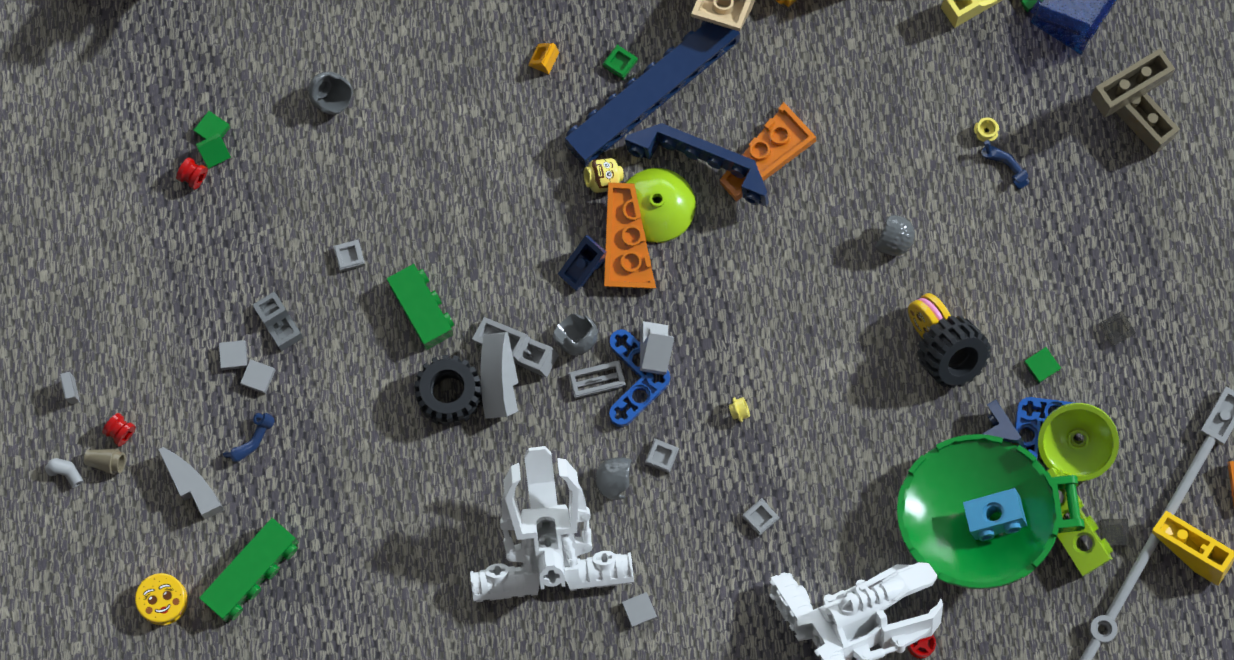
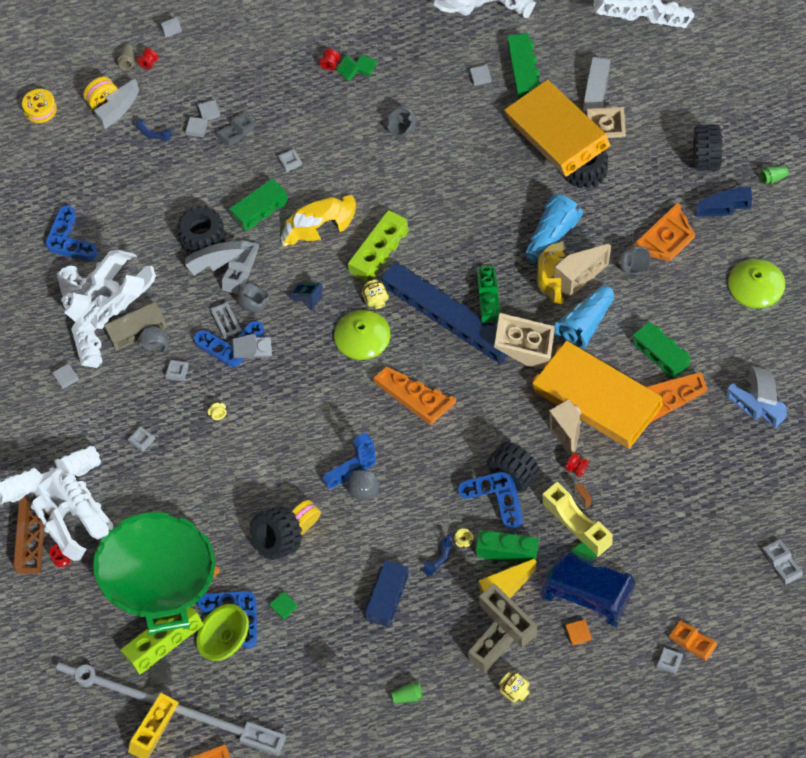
camera: 85 degrees right, 15 degrees down
light grey arm [45,458,84,488] -> none
green brick [199,518,299,623] -> none
light orange slope [528,43,559,74] -> none
green tile [603,45,638,80] -> none
orange wing [604,182,656,289] -> none
dark blue slope [625,123,769,207] -> none
dark azure brick [963,488,1027,541] -> none
dark blue slope [982,399,1026,449] -> none
none -> blue beam [46,206,98,261]
none -> yellow head [83,77,117,110]
none -> dark tan brick [104,302,167,351]
none -> yellow animal [281,195,356,246]
none -> blue beam [322,433,376,489]
none -> lime brick [348,210,409,282]
none -> dark blue brick [364,560,409,628]
none -> bright green cone [392,681,423,704]
none -> blue beam [458,472,523,529]
none -> green brick [476,530,539,564]
none -> green slope [477,266,500,323]
none -> yellow slope [479,559,536,598]
none -> black tyre [486,441,540,492]
none -> light yellow head [498,672,529,702]
none -> orange tile [566,619,592,646]

